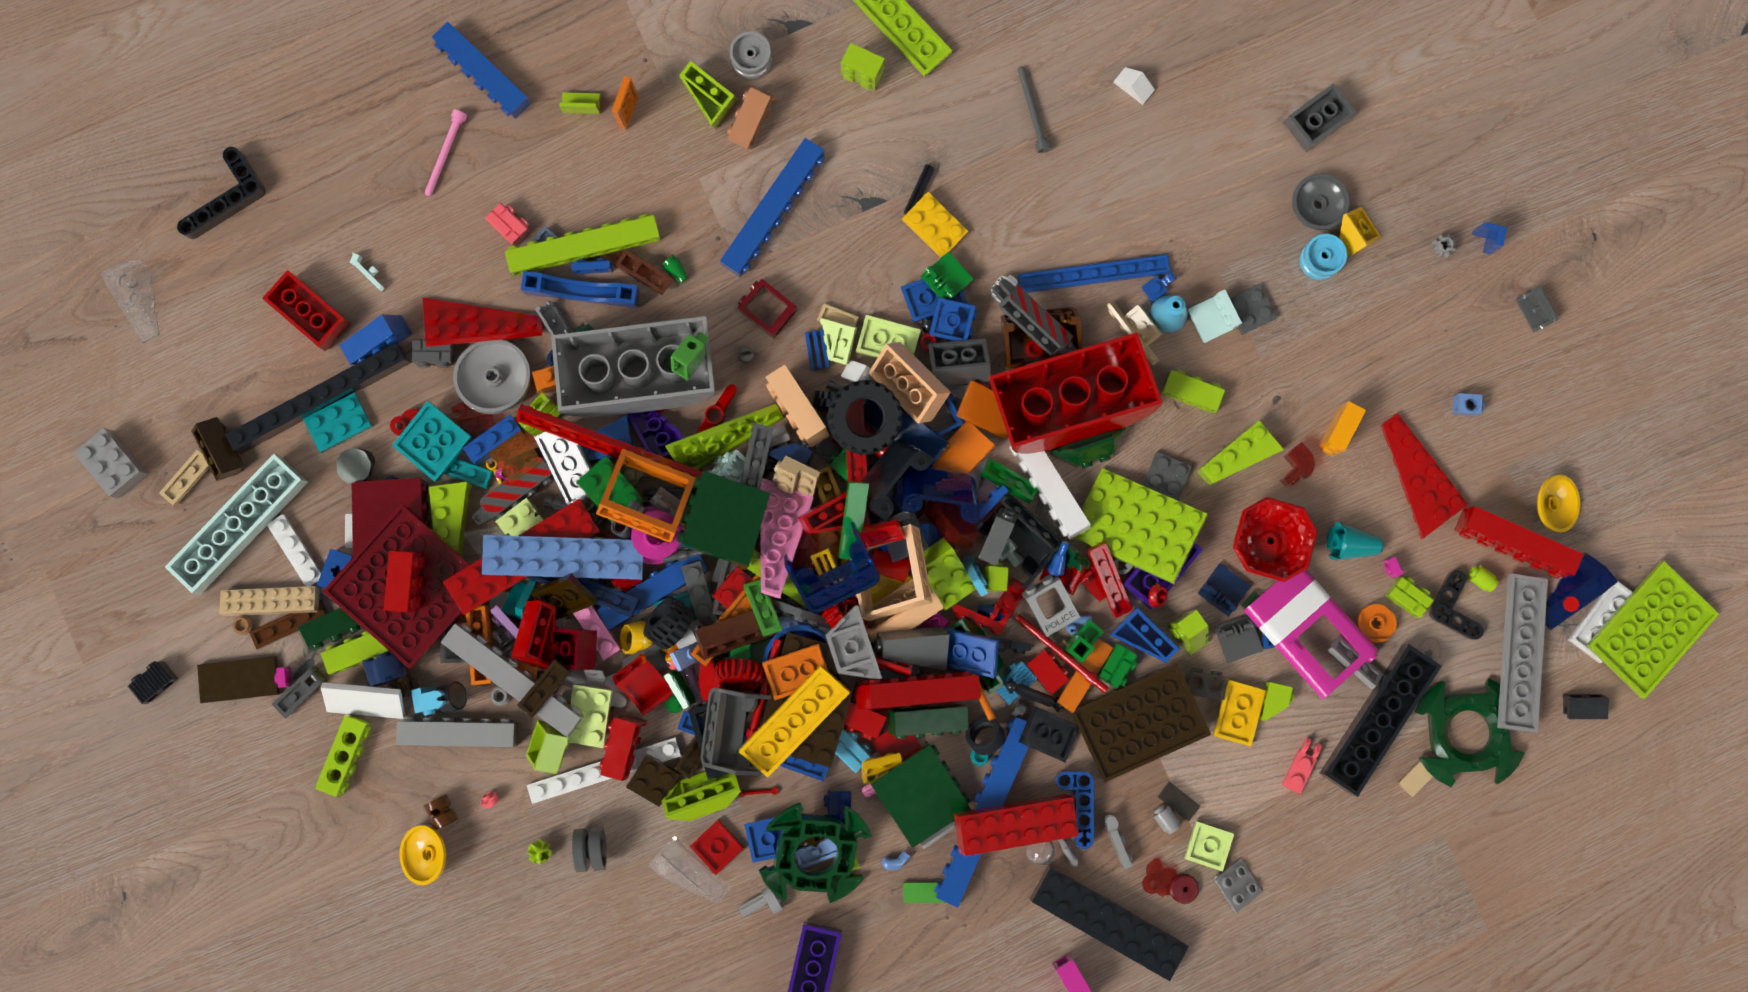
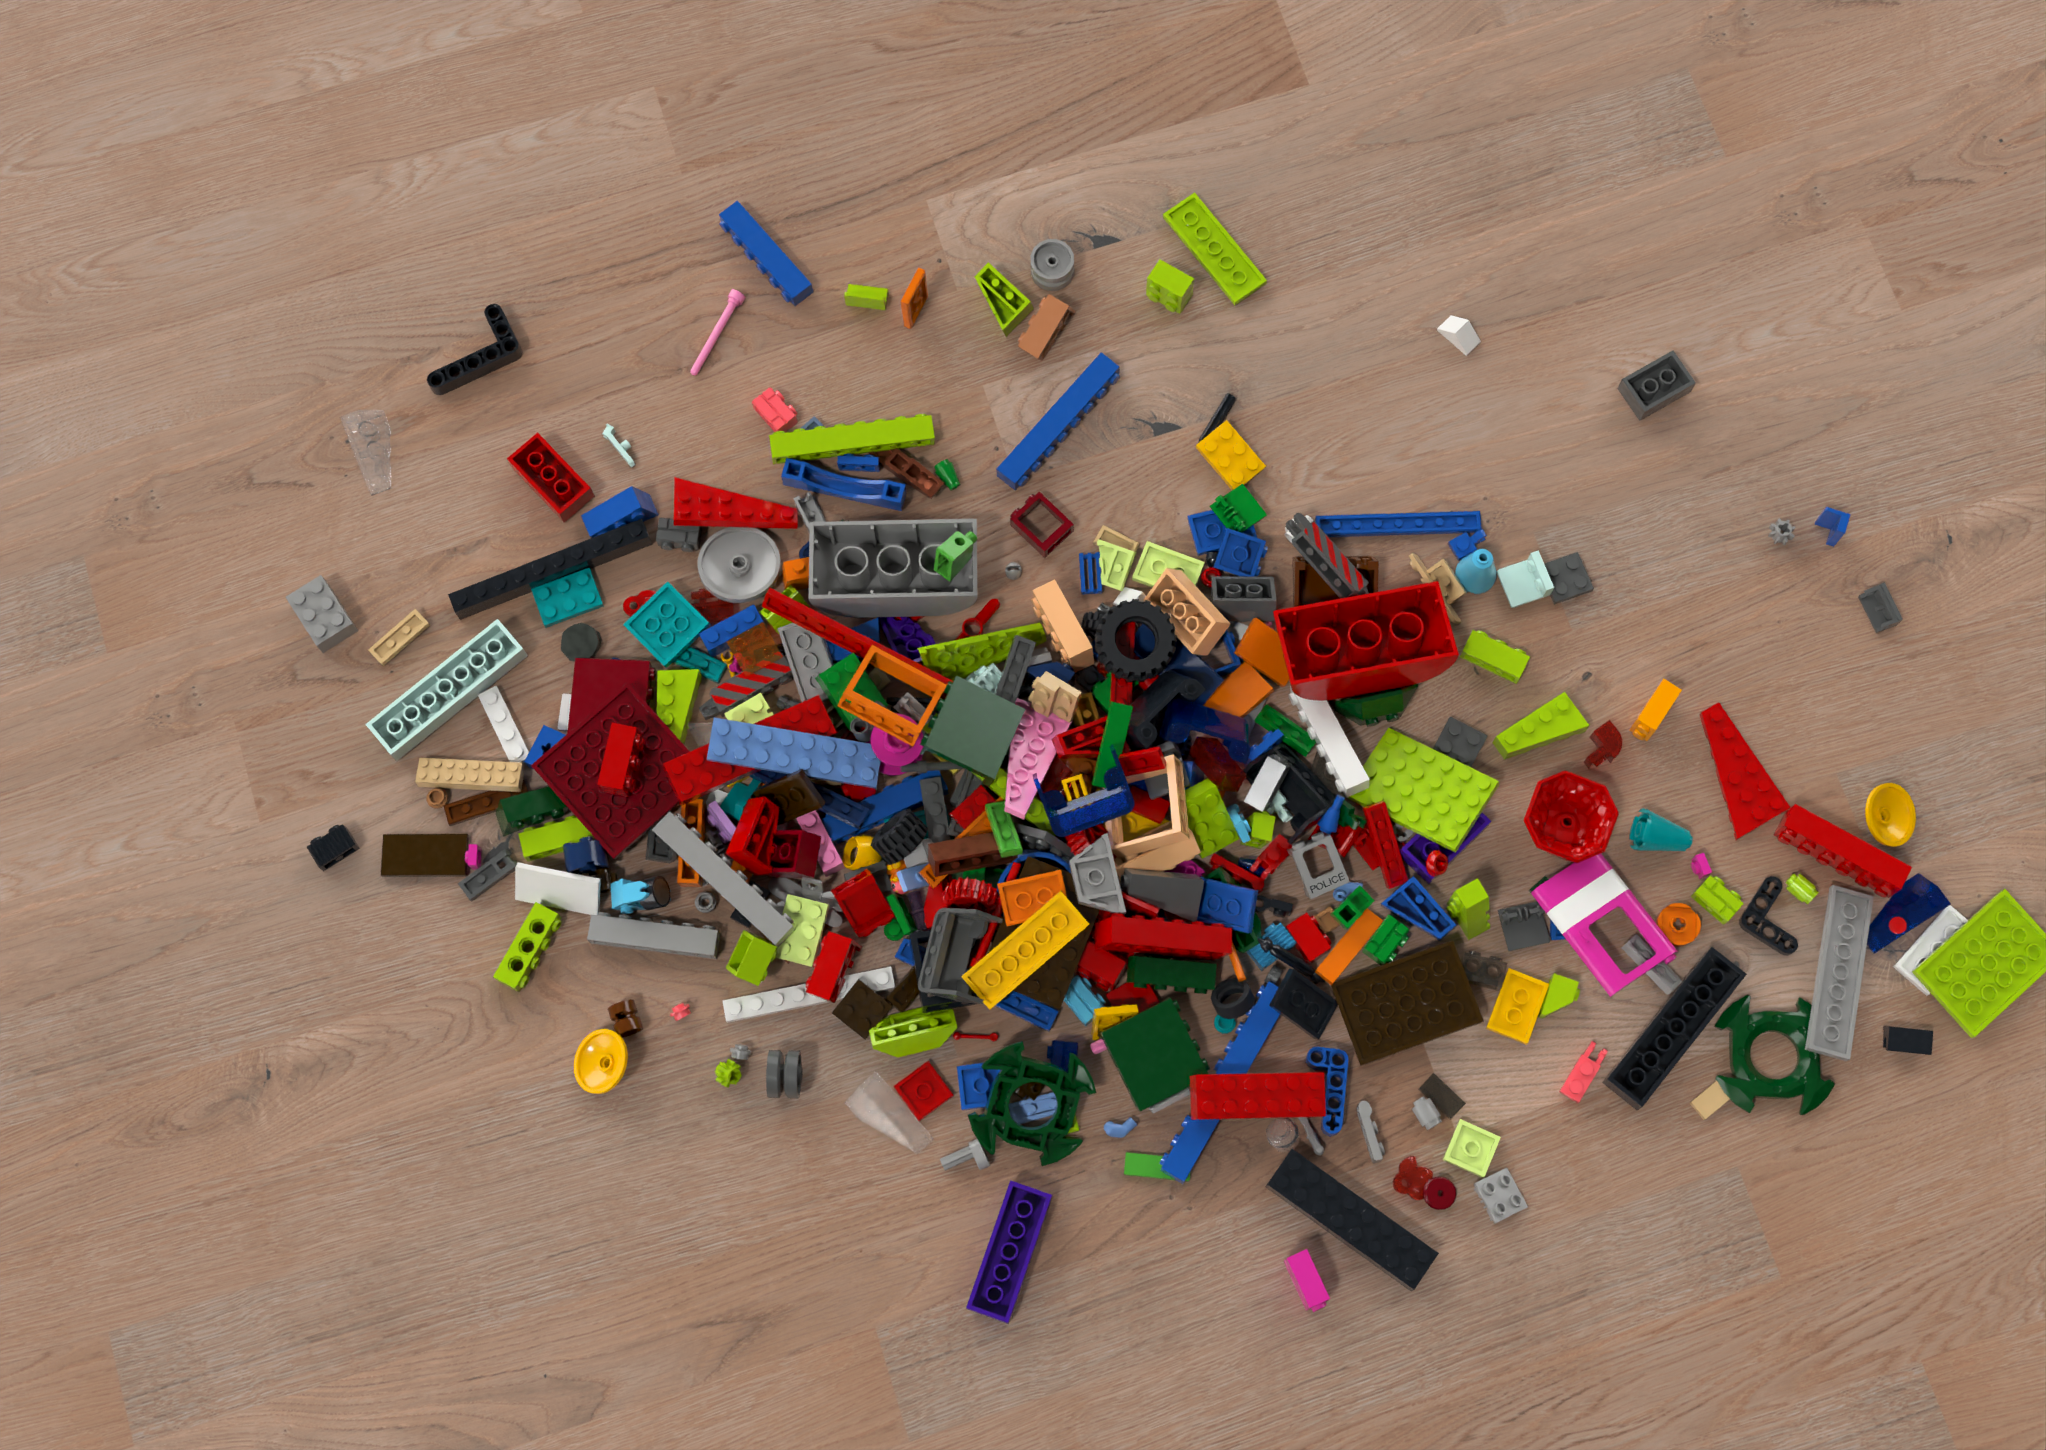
camera: 10 degrees right, 10 degrees down
dark brown brick [191,417,243,481] -> none
dark brown tile [517,659,571,718] -> none
red bar [1014,614,1109,694] -> none
dark grey piece [1018,66,1052,153] -> none
red tile [1025,340,1044,359] -> none
dark blue hinge [1197,563,1251,617] -> none
dark grey dish [1292,174,1350,230] -> none
medium azure wheel [1299,234,1347,281] -> none
yellow slope [1339,206,1382,257] -> none
medium blue brick [1452,393,1485,417] -> none
none -> light grey plate [730,1044,752,1060]

